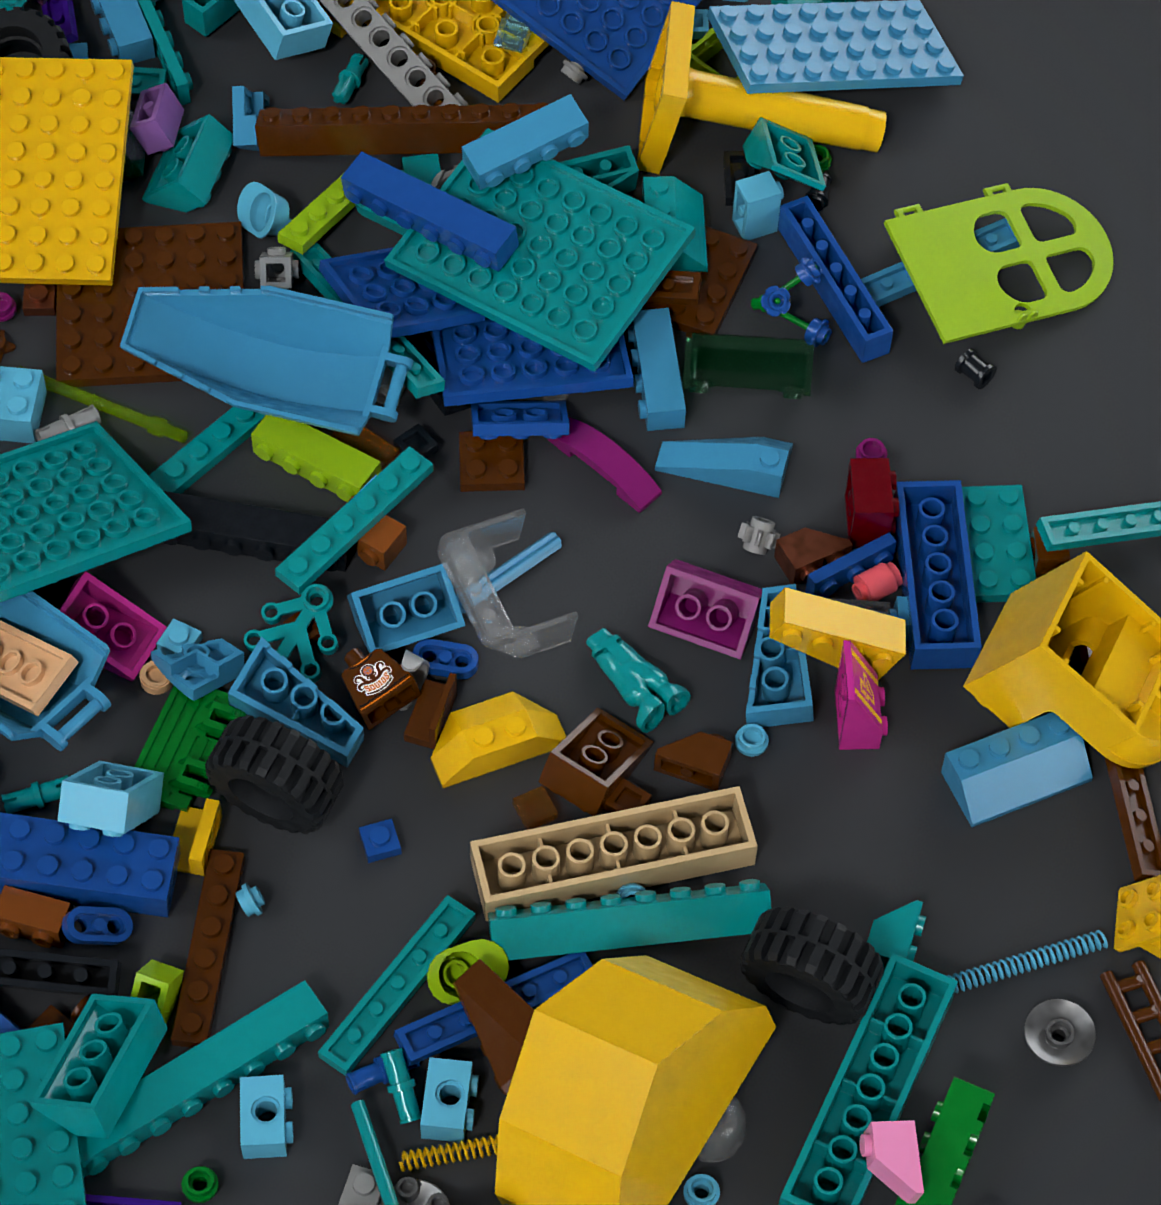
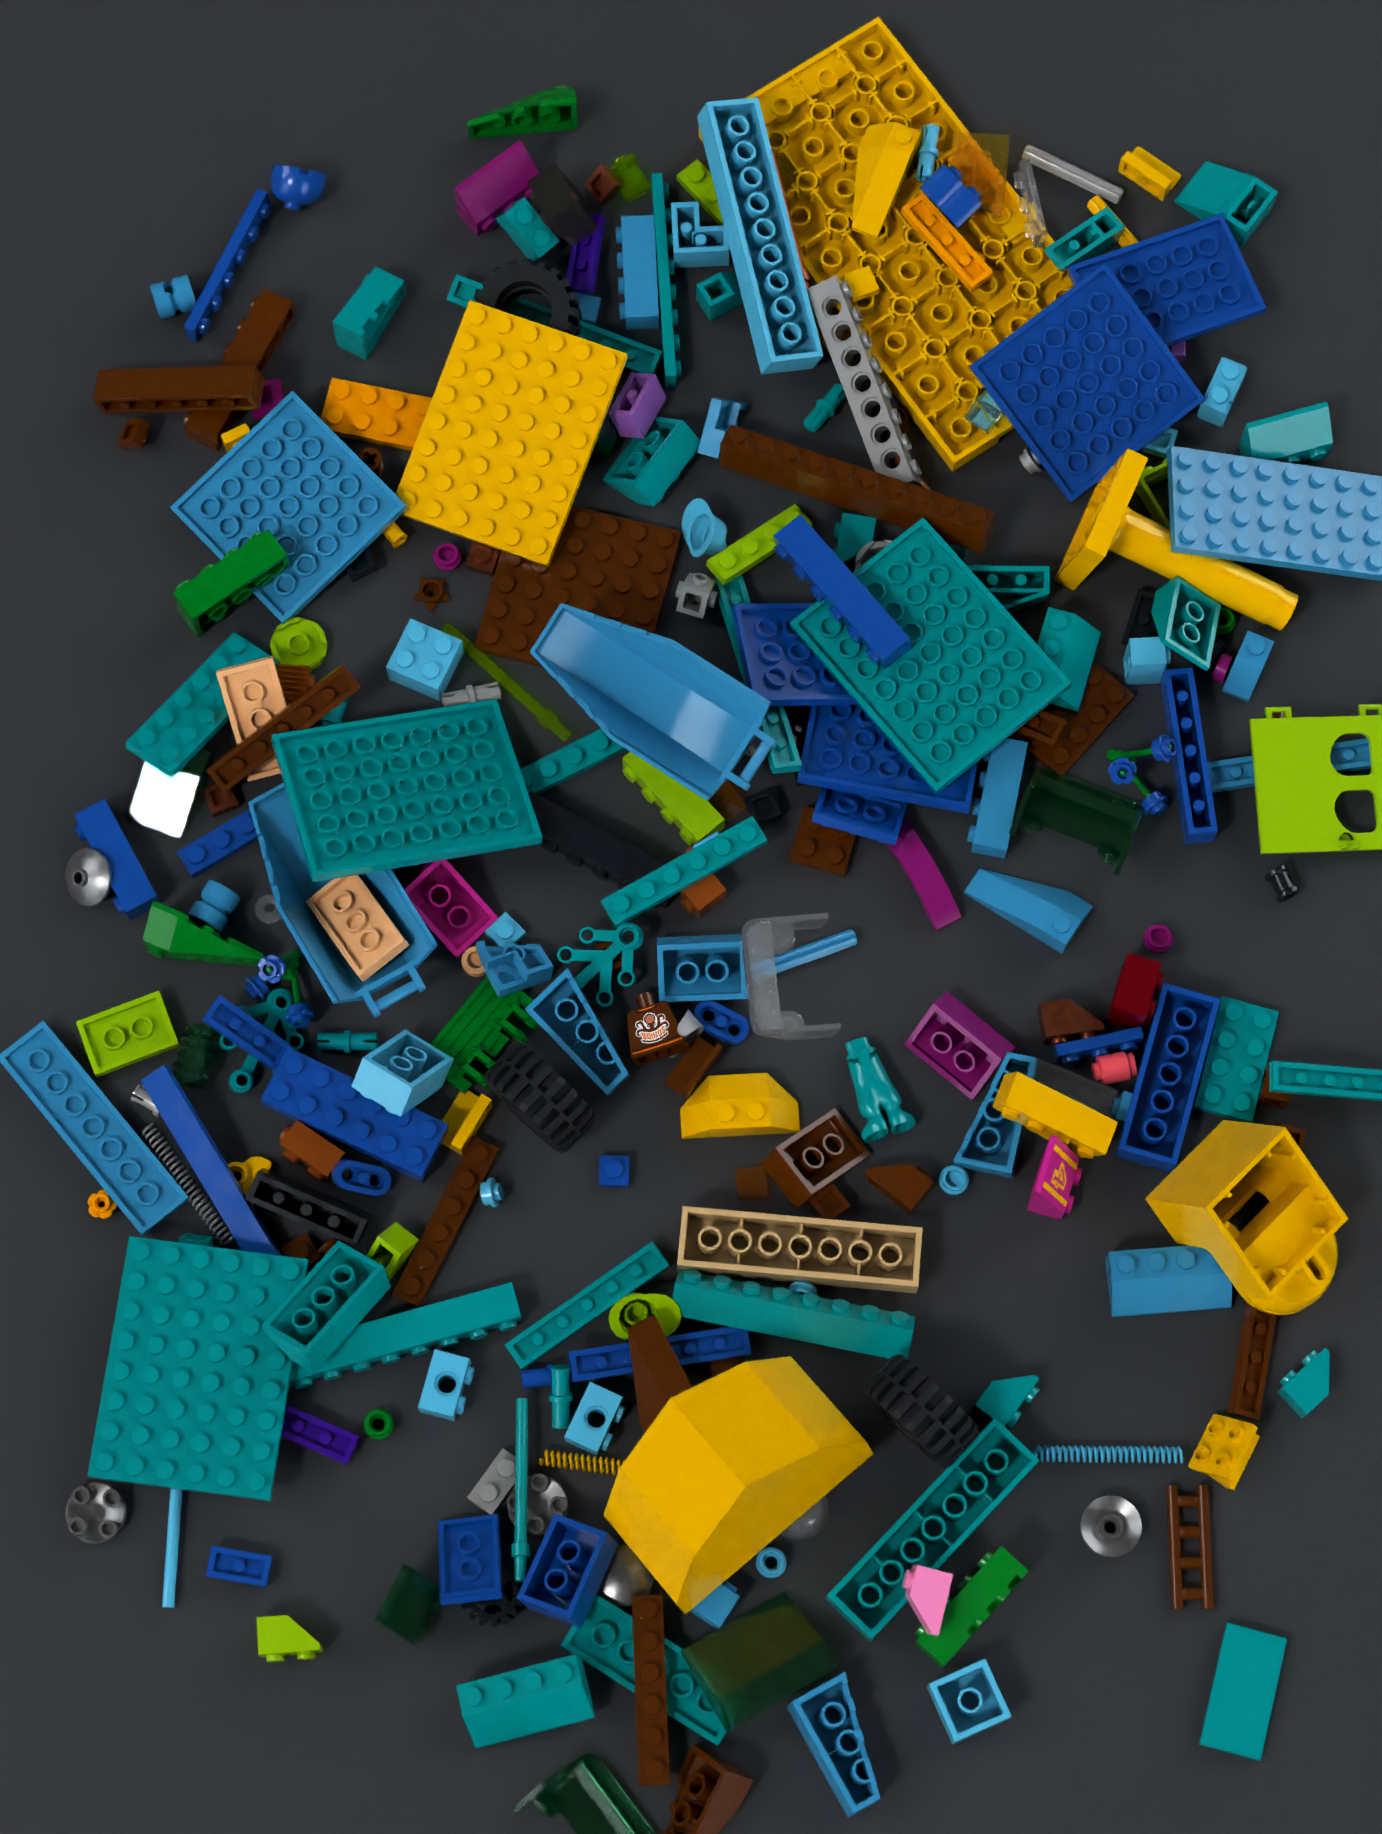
camera: 20 degrees right, 15 degrees up
dark azure brick [462,94,589,190] -> none
light grey gear [737,516,781,555] -> none
none -> magenta tile [1212,653,1233,683]
none -> dark azure slope [1222,631,1274,702]

